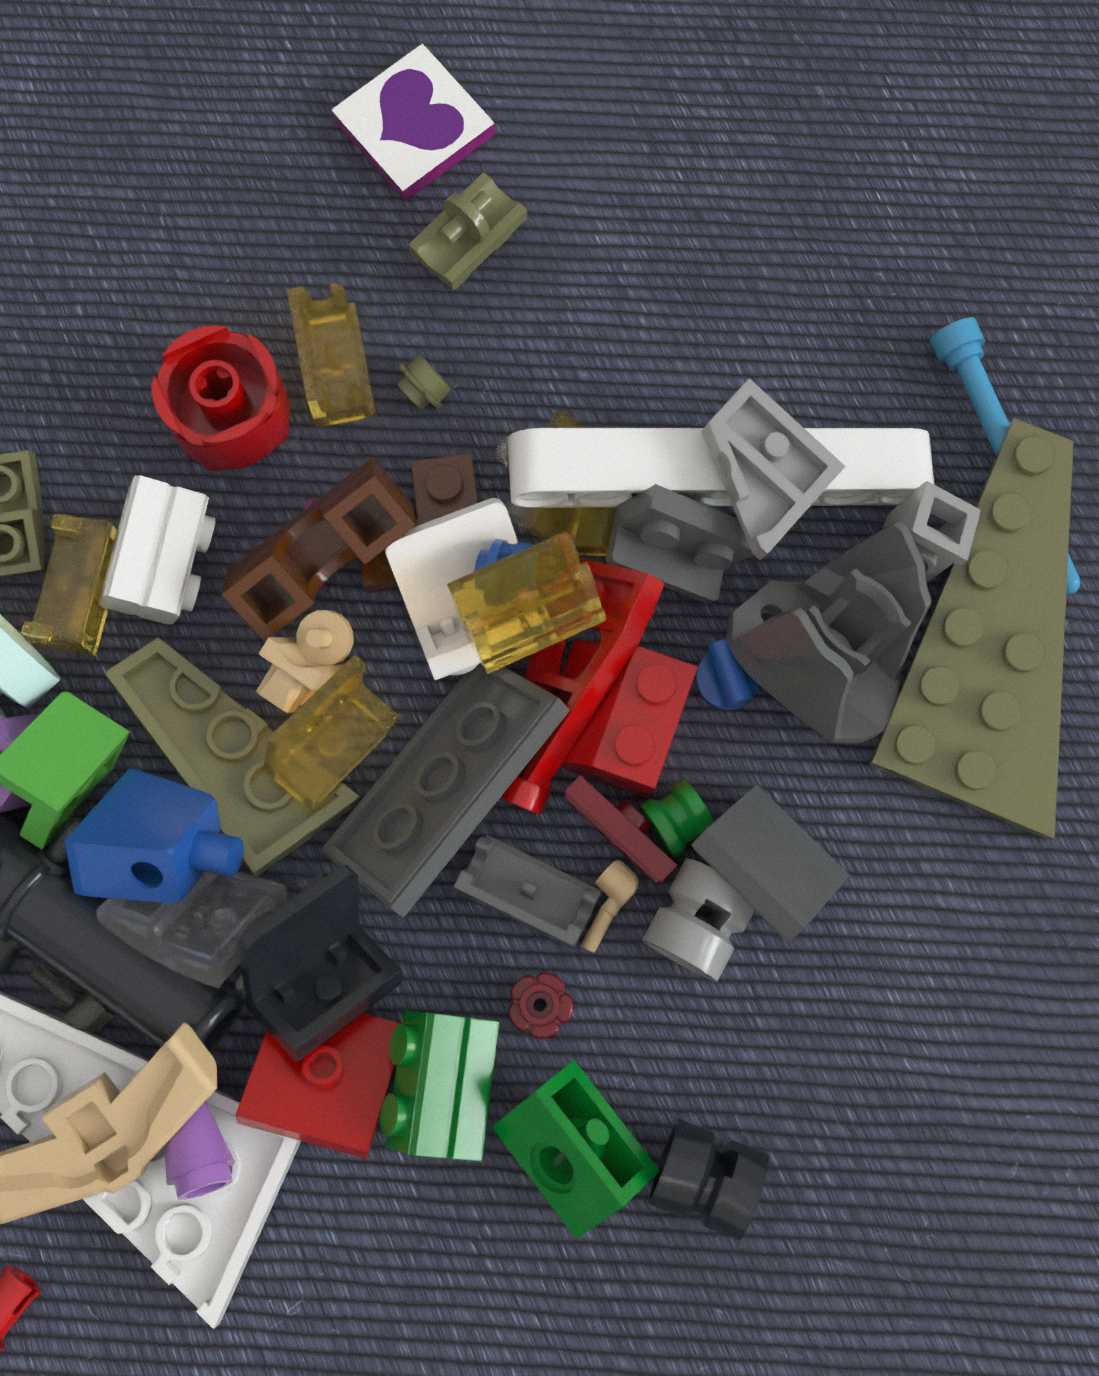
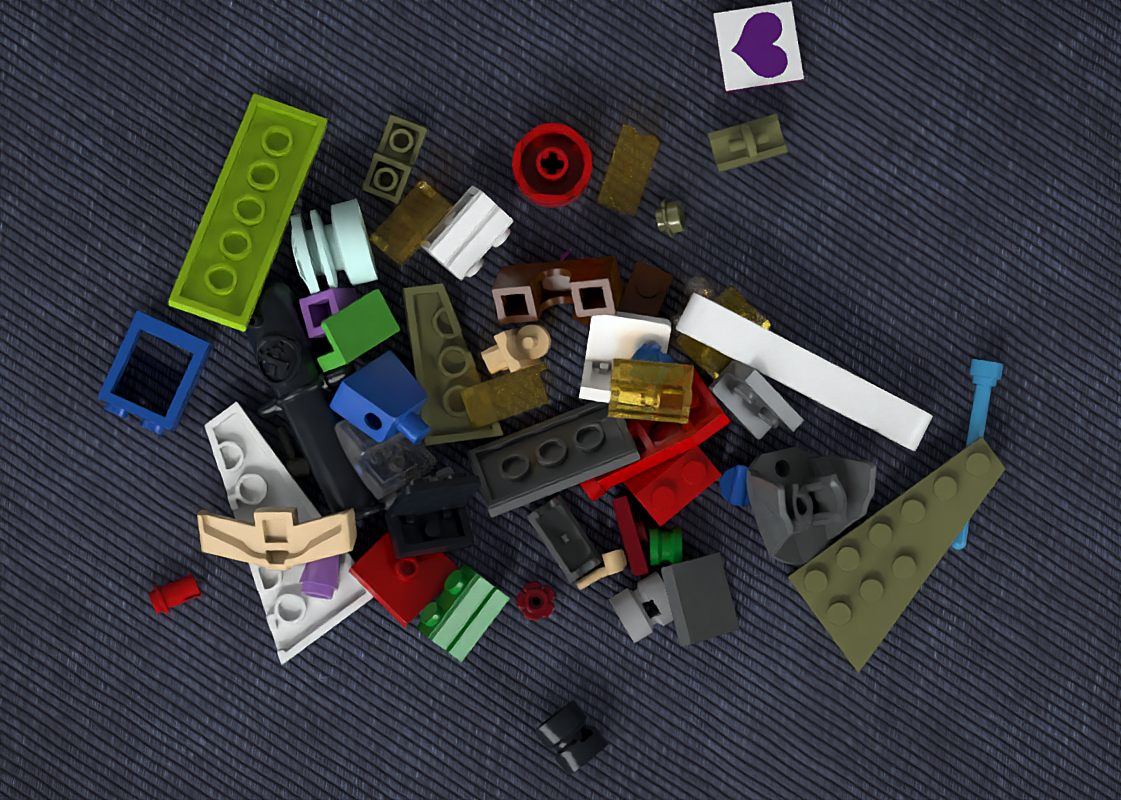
camera: 25 degrees right, 10 degrees up
green brick [492,1060,660,1239] -> none
light grey wing [702,378,845,560] -> none
light grey brick [883,481,981,582] -> none

